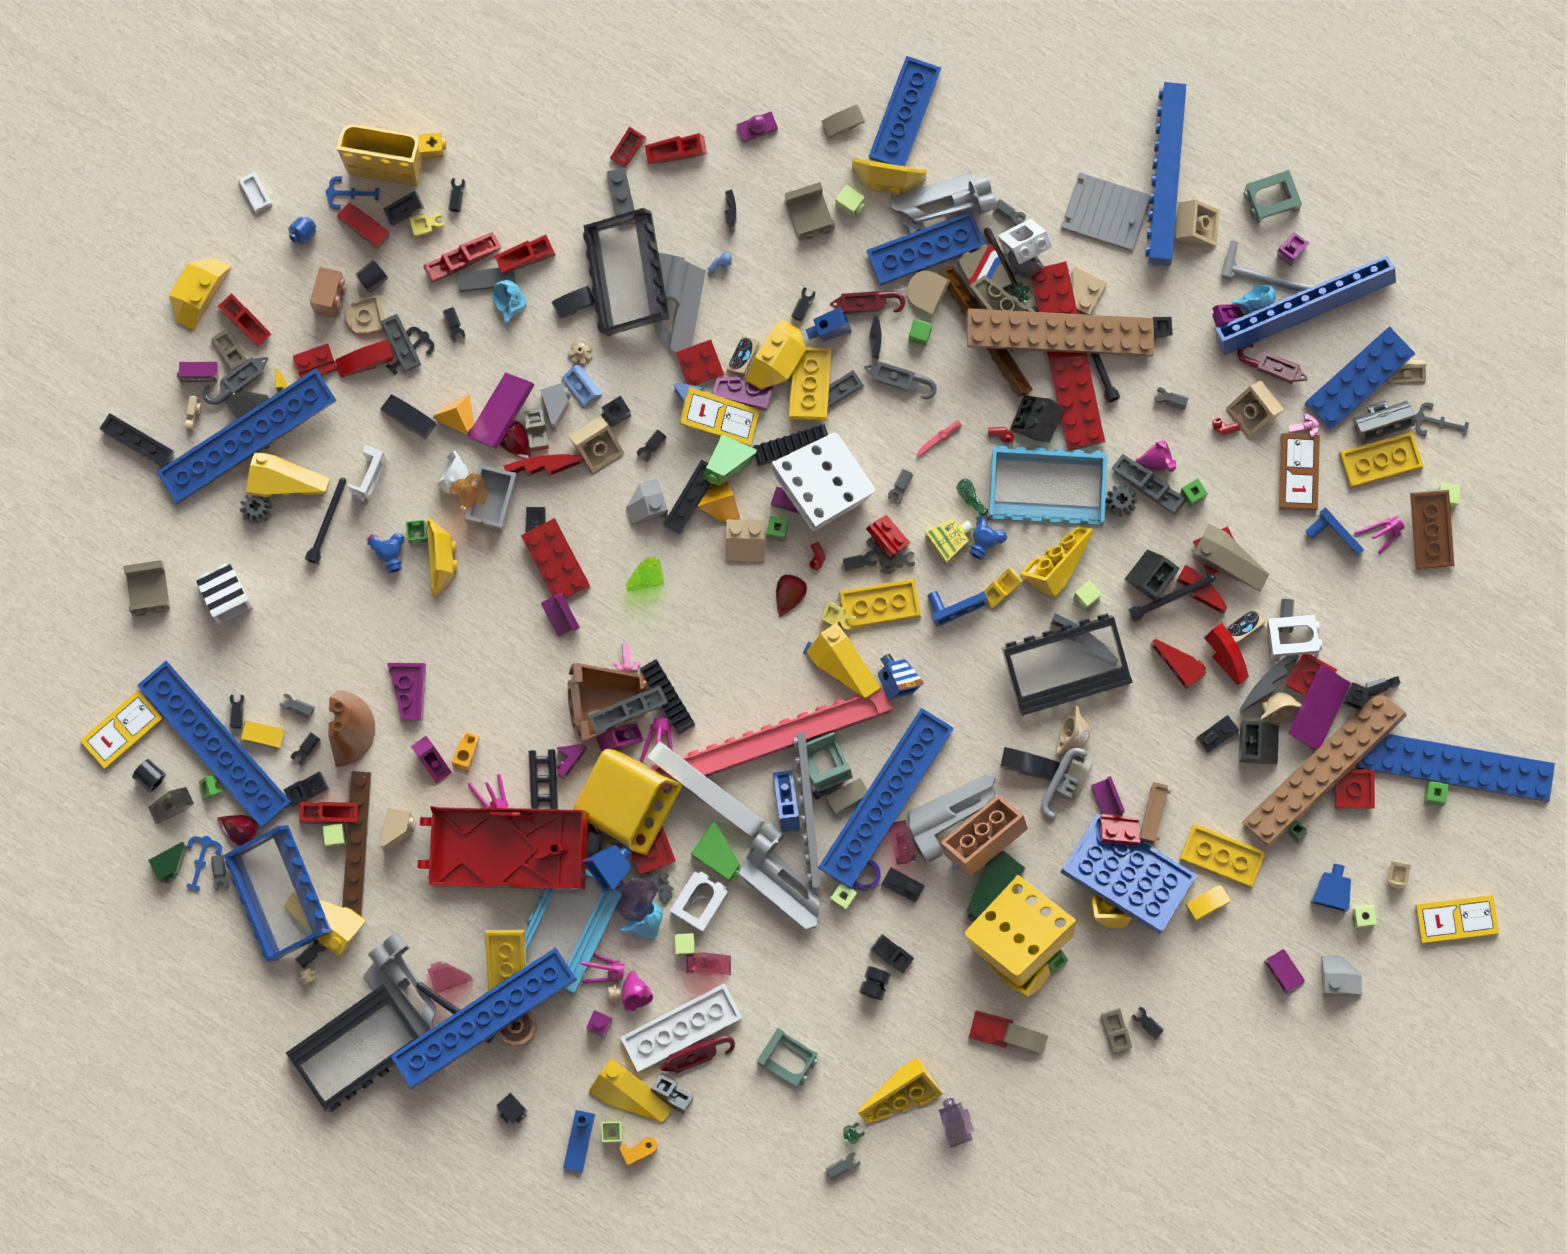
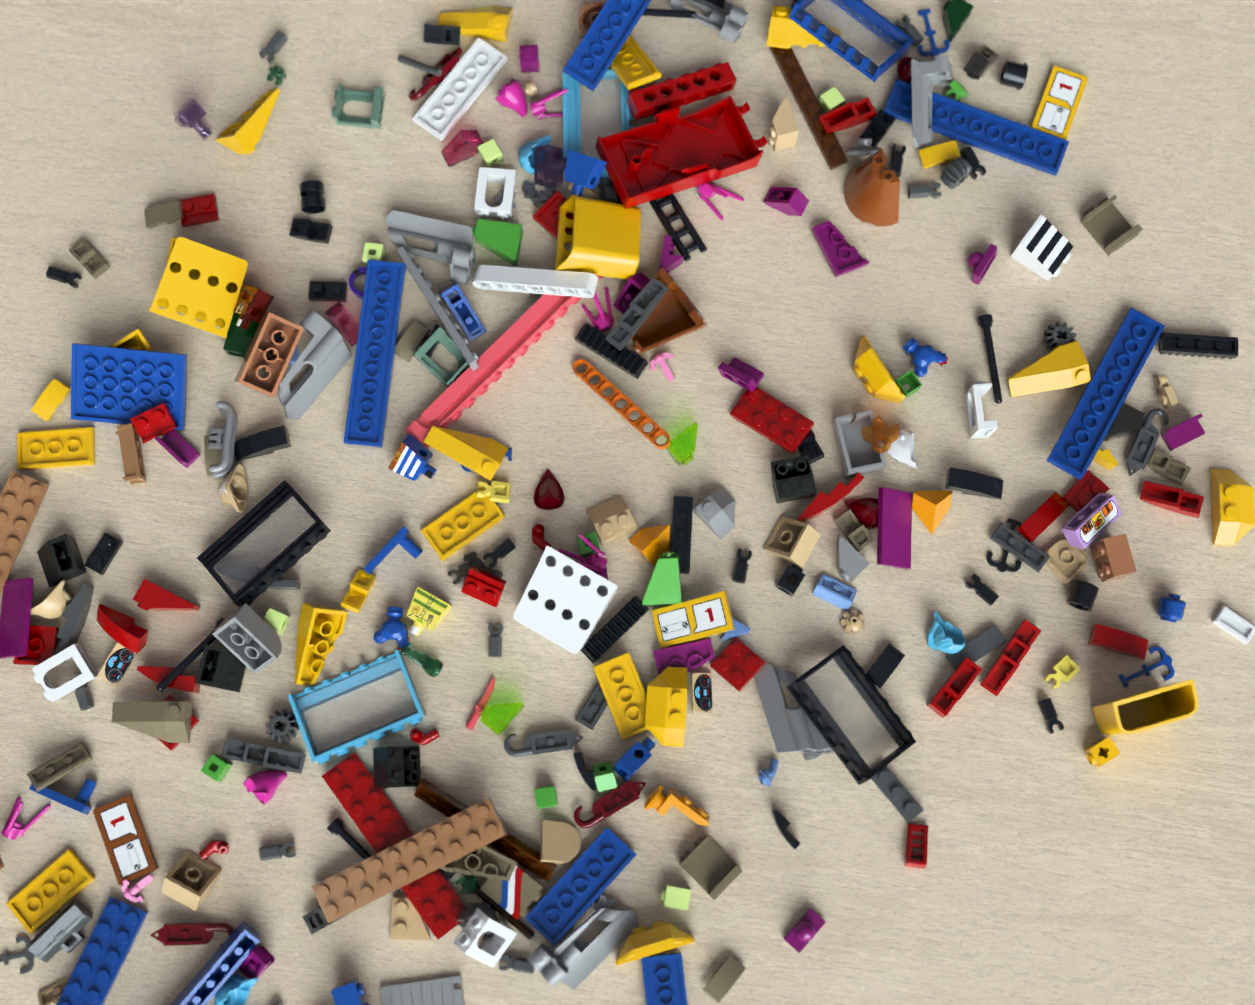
camera: 155 degrees right, 0 degrees up
black hinge [383,191,424,226] -> none
clear pink slope [427,961,473,993] -> none
light orange leg [452,732,480,772] -> none
red slope [645,133,707,164] -> none
black bar [791,287,816,322] -> none
none -> dark tan tile [27,742,93,792]
none -> light grey brick [212,603,282,674]
none -> clear red torso [233,284,274,330]
none -> dark grey bar [398,55,442,77]
none -> clear neon green slope [480,702,525,736]
none -> dark pink plant [558,533,607,572]
none -> orange beam [573,359,671,450]
none -> piece [592,761,617,792]
none -> red brick [627,62,737,121]
none -> light orange piece [644,785,709,826]
none -> pearl dark grey slope [770,455,817,504]
none -> light grey piece [846,138,883,155]
none -> light grey panel [911,54,952,147]
none -> dark grey gear [940,157,972,189]
none -> magenta tile [967,244,997,284]
none -> lavender brick [1061,492,1122,549]

